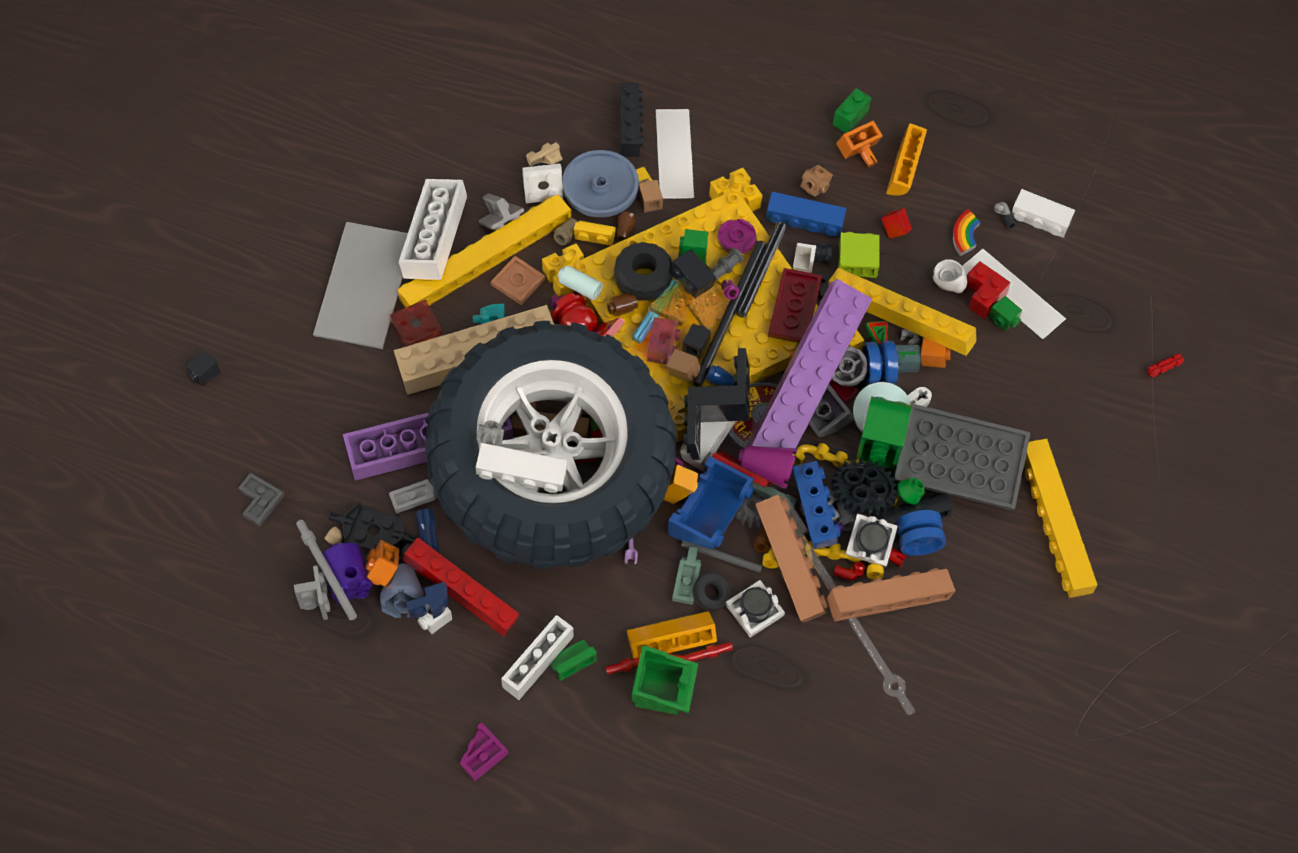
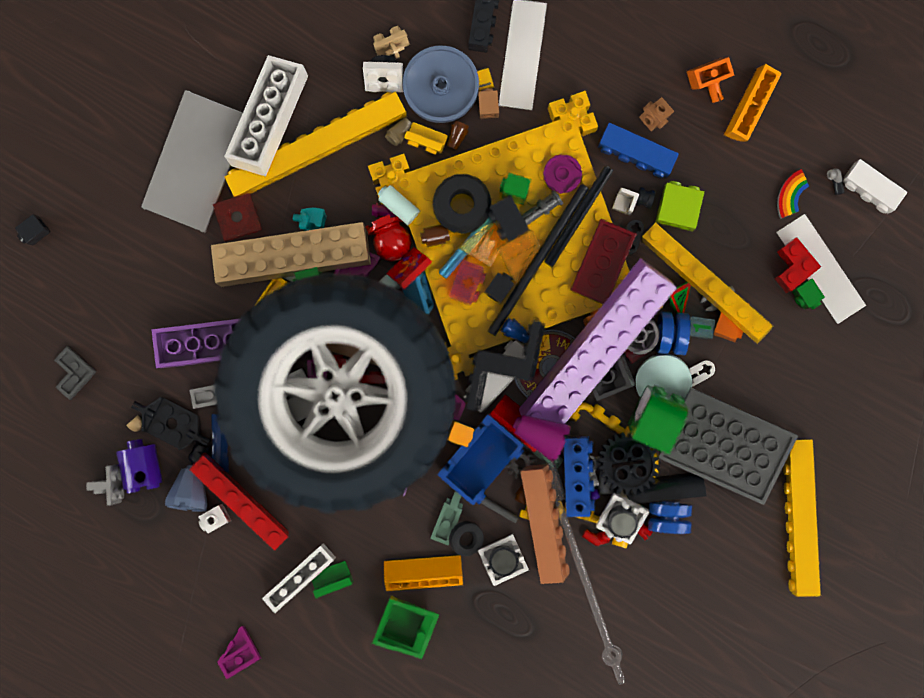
camera: 15 degrees right, 25 degrees up
light grey bar [296,520,357,620] -> none
orange brick [366,540,399,587] -> none
dark blue brick [406,582,448,619] -> none
light grey gear [476,420,504,446] -> none
white brick [476,443,568,493] -> none
light grey bracket [478,193,524,230] -> none
nougat tile [491,256,545,305] -> none
red bar [605,642,733,675] -> none
medium nougat brick [666,349,700,383] -> none
magenta pin [721,279,739,300] -> none
nougat brick [826,568,955,622] -> none
green brick [833,88,871,133] -> none
red panel [882,208,912,239] -> none
green cone [898,478,925,505] -> none
white hair [933,260,967,294] -> none

